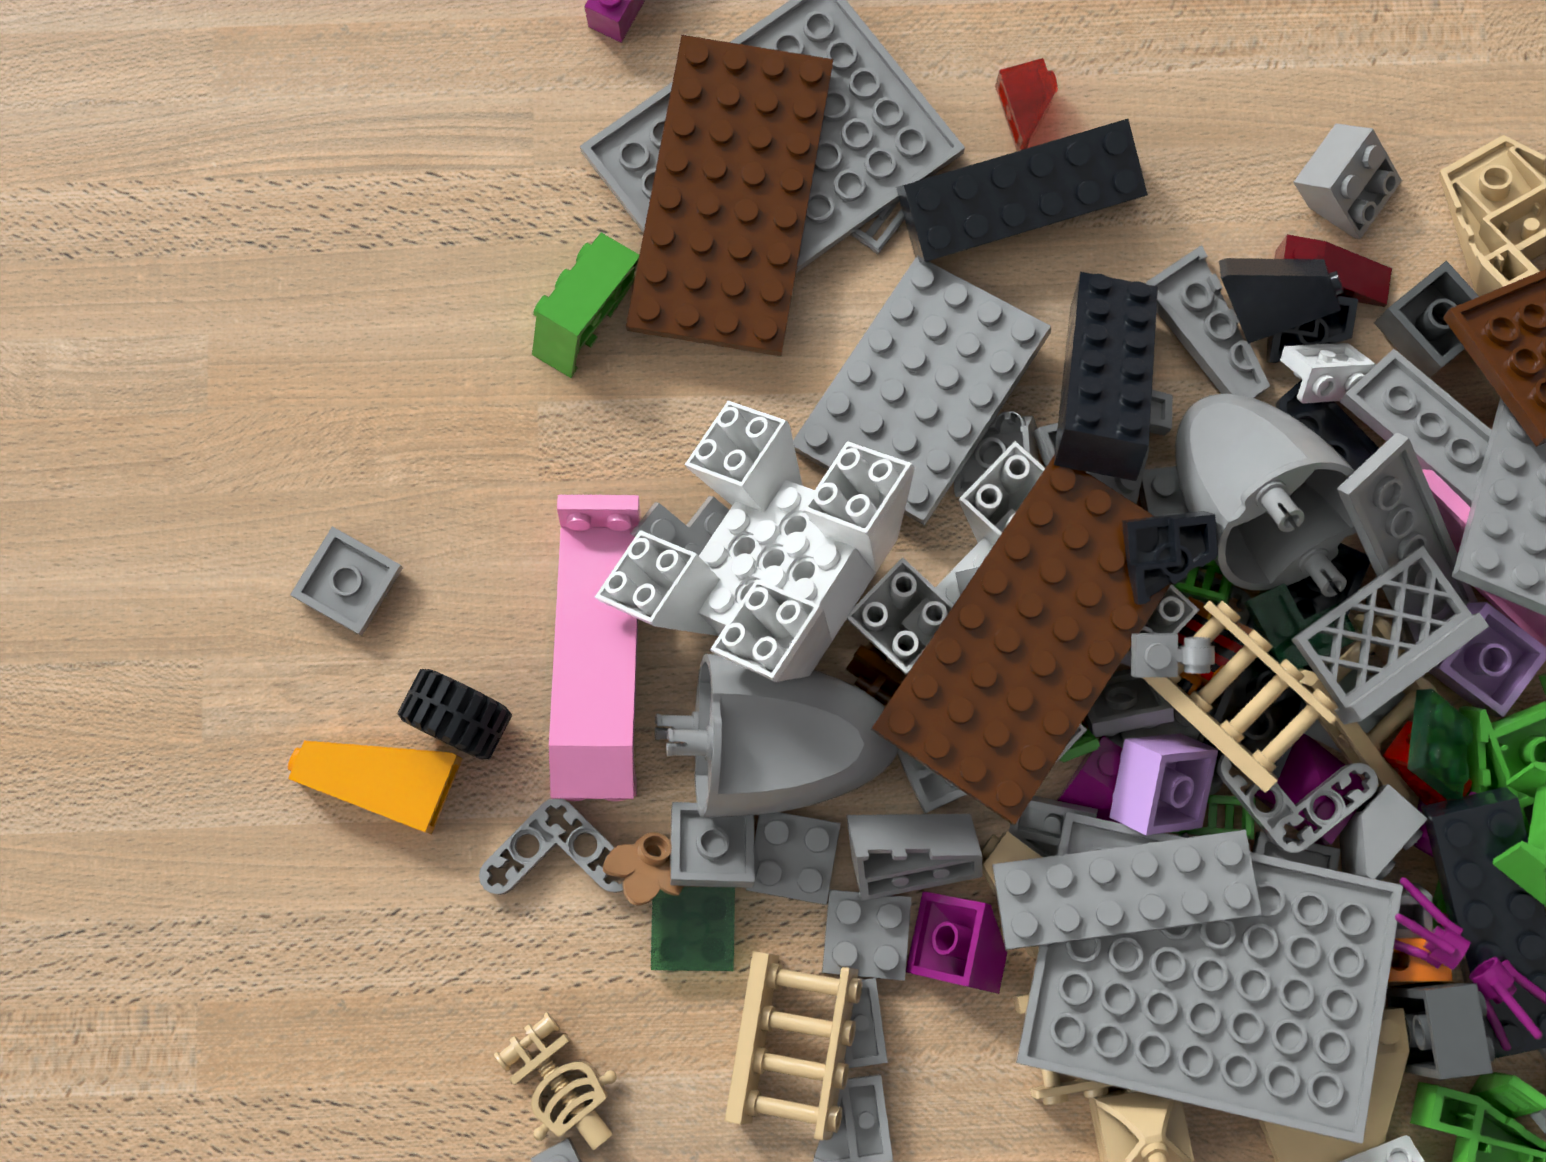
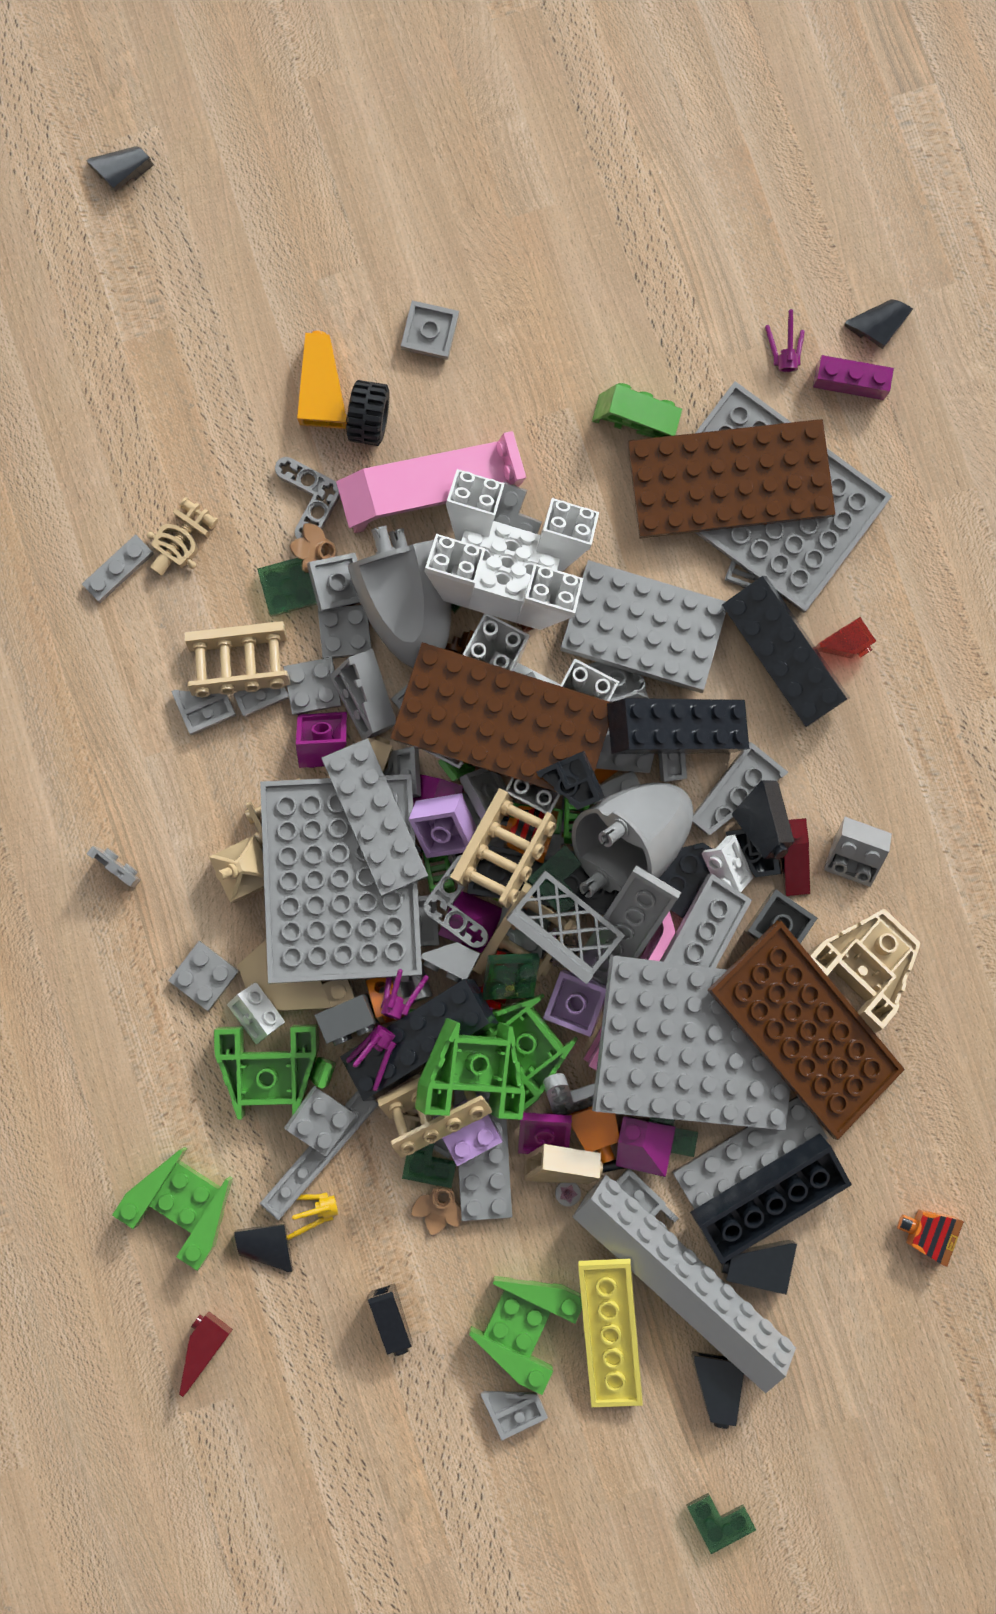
camera: 75 degrees right, 5 degrees up
light grey plate [1131,633,1215,678] -> none
none -> magenta plant [765,309,805,372]

